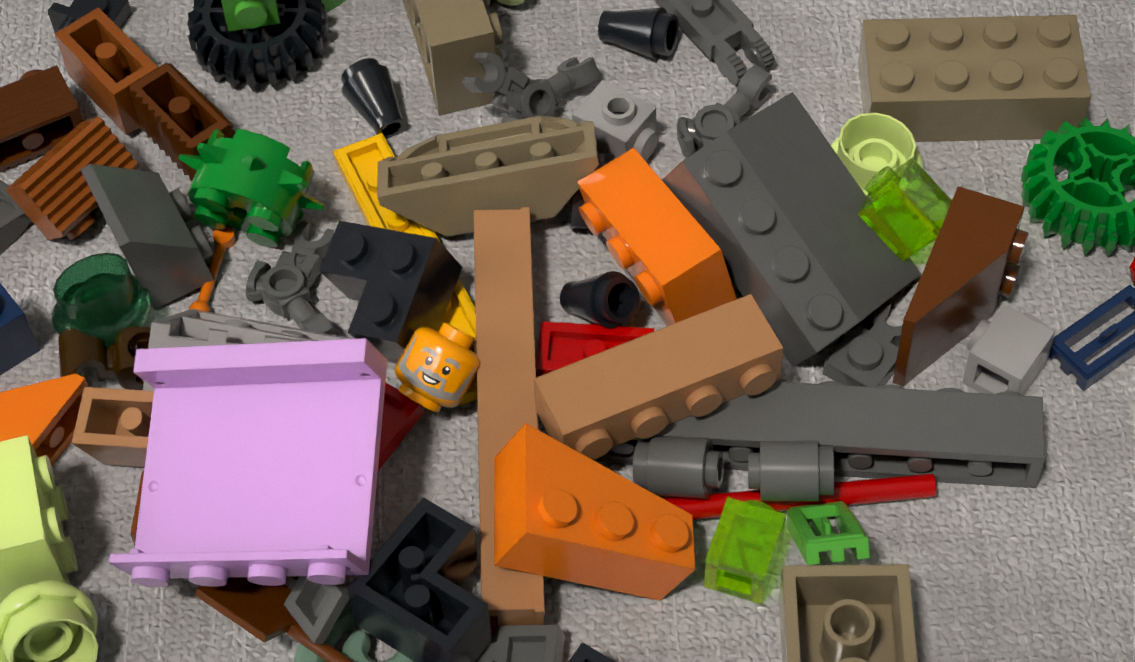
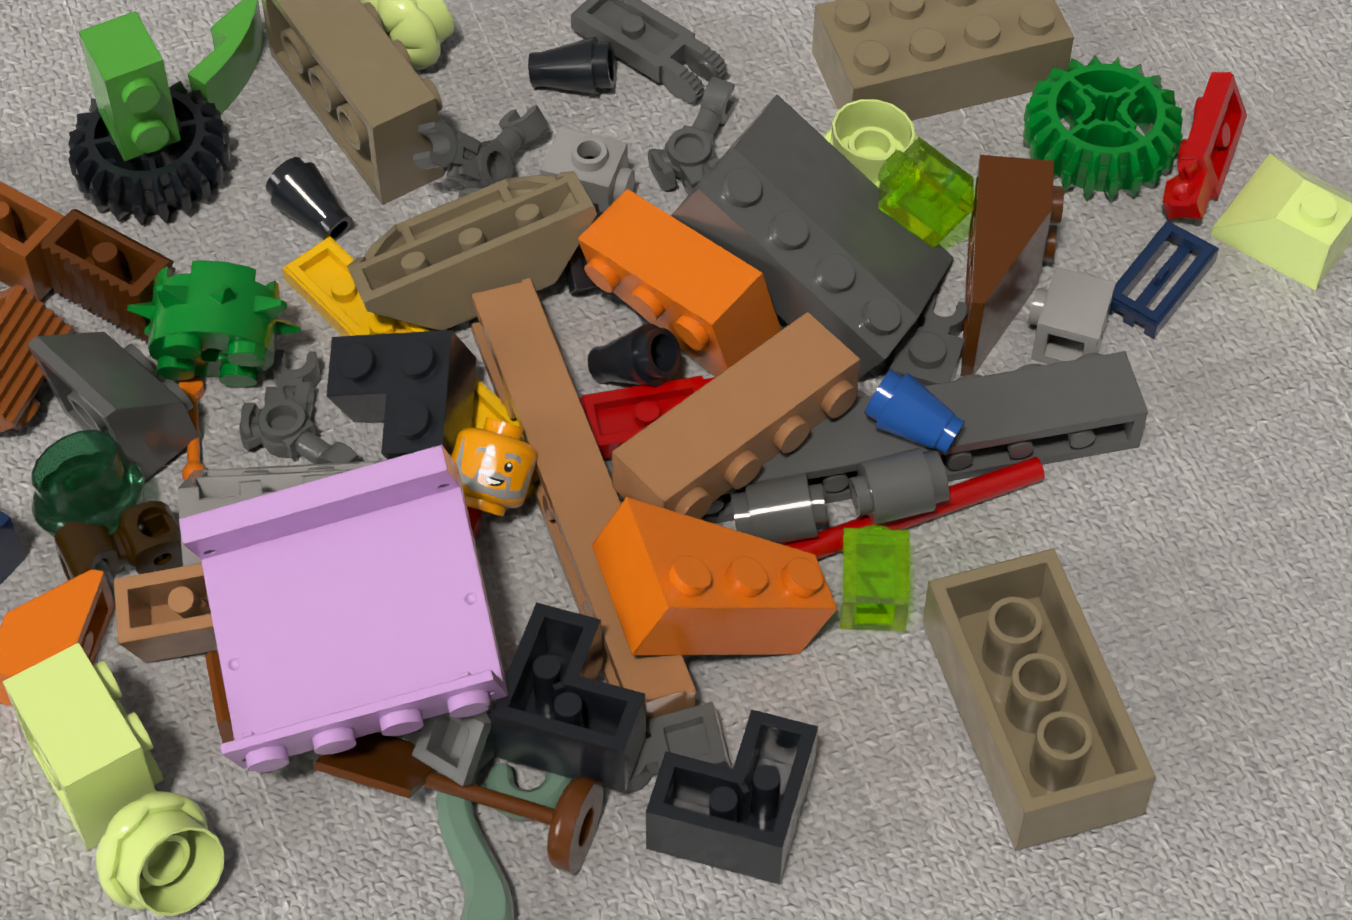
camera: 20 degrees left, 0 degrees up
bright green tile [786,501,870,565] -> none
none -> blue cone [864,369,966,455]

